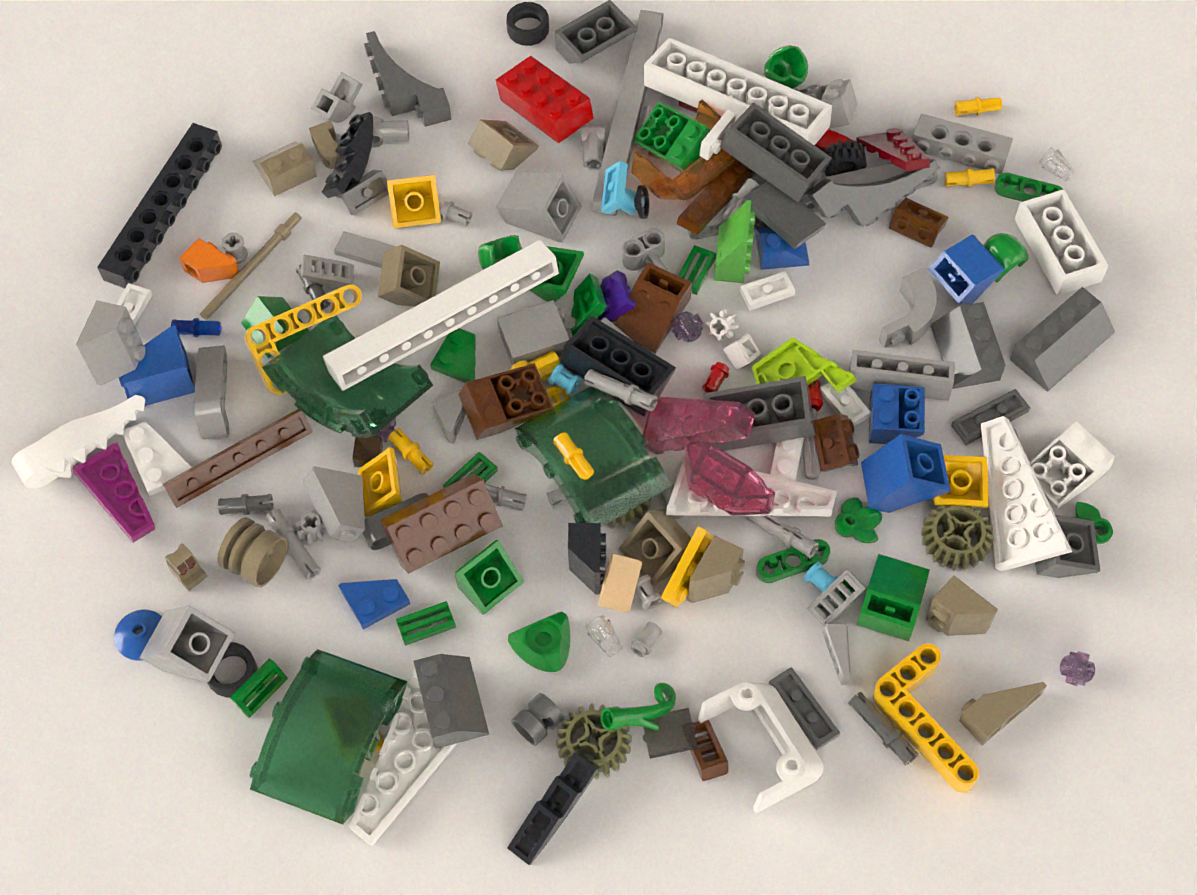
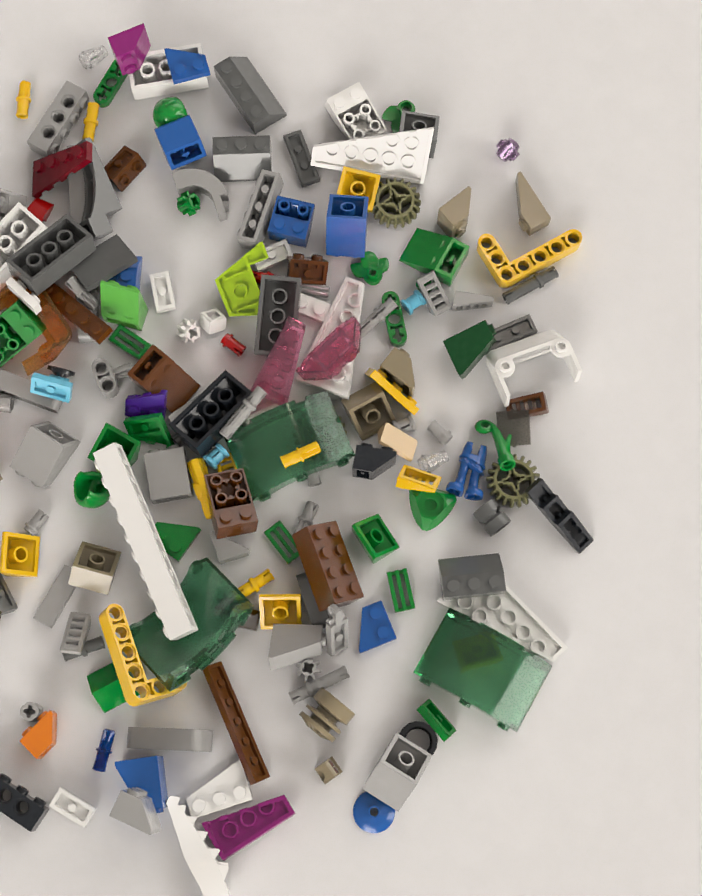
camera: 80 degrees left, 15 degrees up
dark tan bar [200,212,302,320] -> none
dark grey pin [218,494,274,515] -> none
clear purple gear [672,311,703,343] -> none
black tyre [824,140,867,176] -> none
none -> magenta slope [108,23,151,75]
none -> blue wing [164,48,211,85]
none -> green gear [177,191,200,216]
none -> light grey hinge [326,604,348,656]
none -> yellow slope [396,464,442,493]
none -> dark green slope [443,320,497,379]
none -> blue piece [446,441,487,501]

